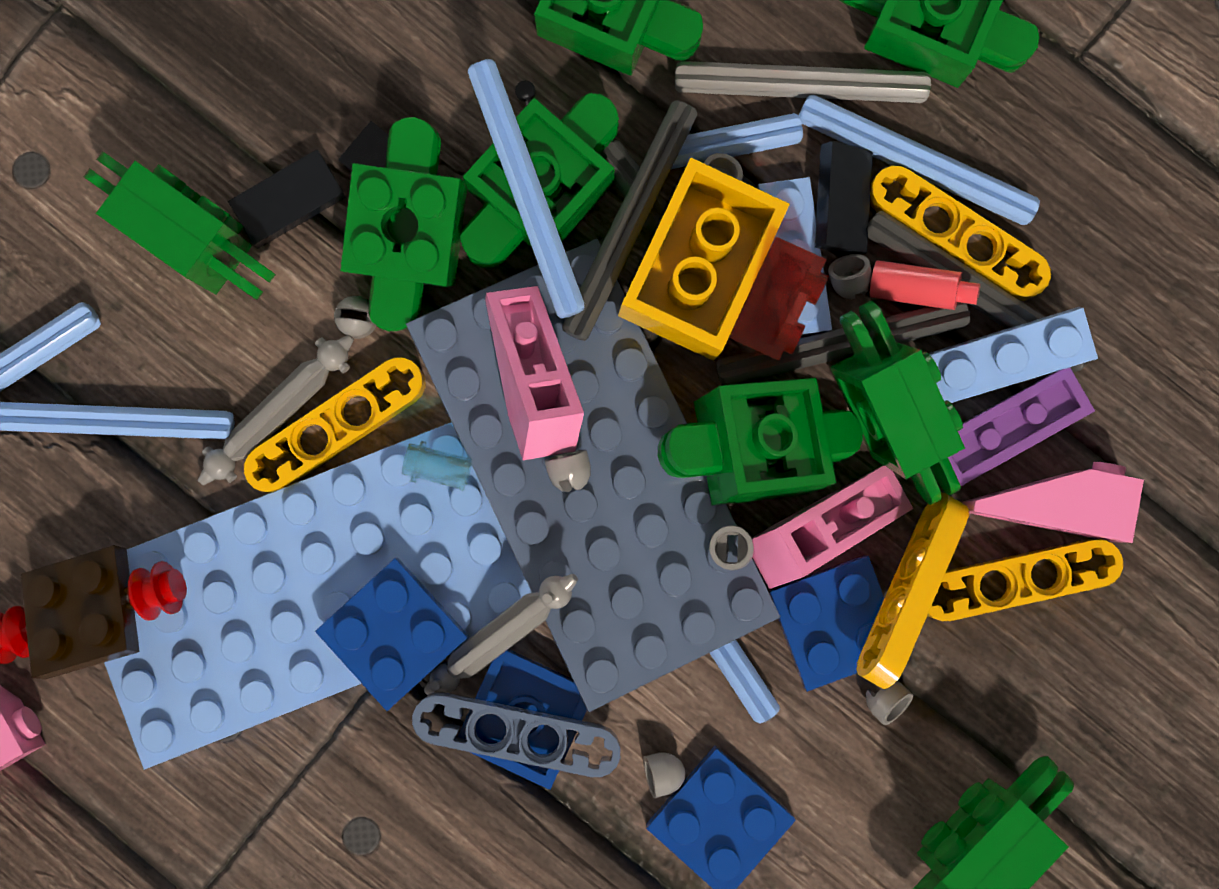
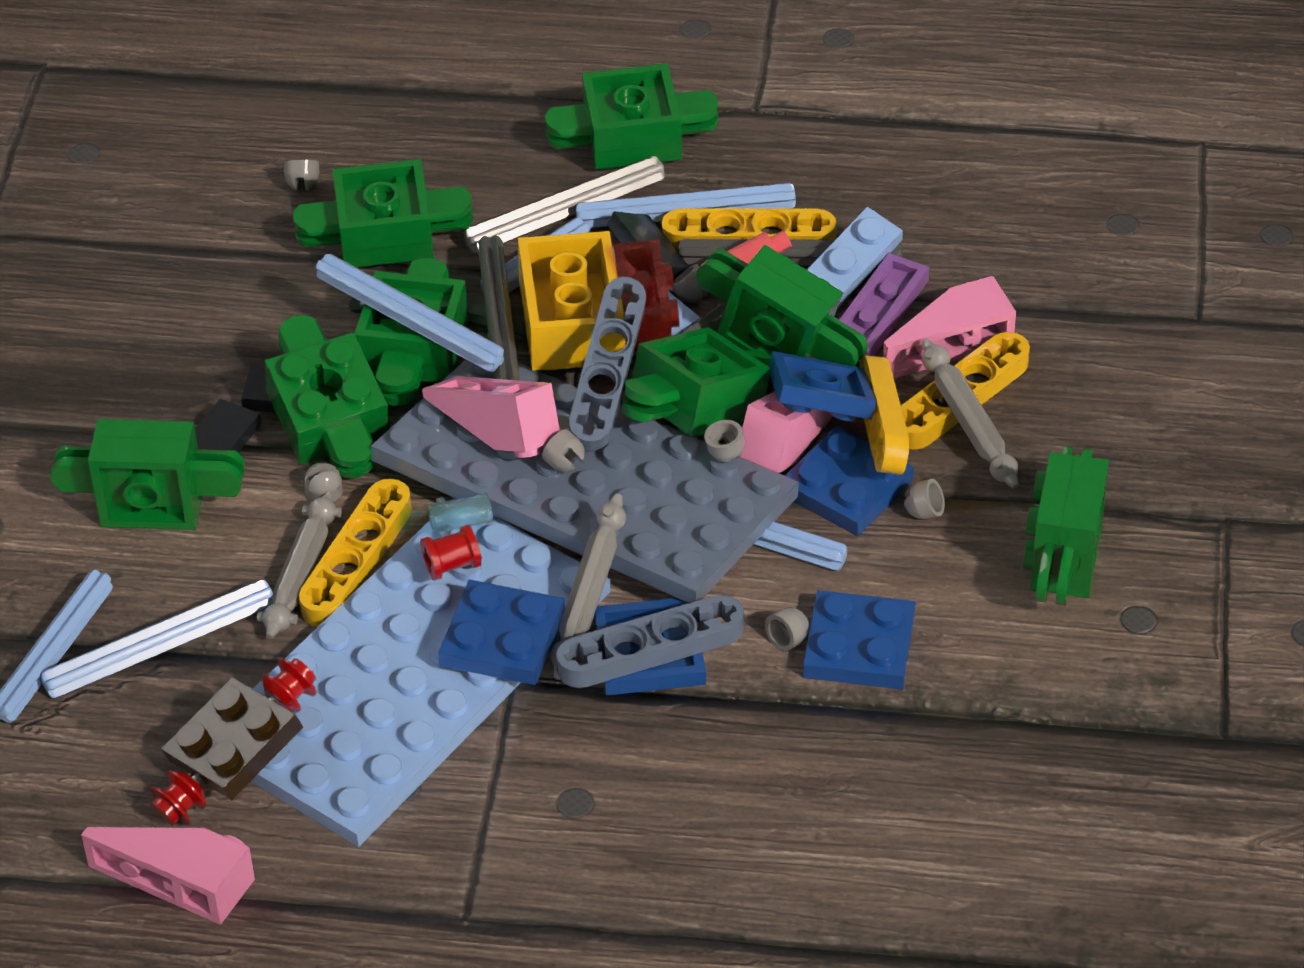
camera: 30 degrees left, 40 degrees down
none -> red bush [420,524,482,581]
none -> sand blue beam [569,277,646,451]
none -> blue plate [769,351,876,421]
none -> light grey wheel [922,338,1019,489]

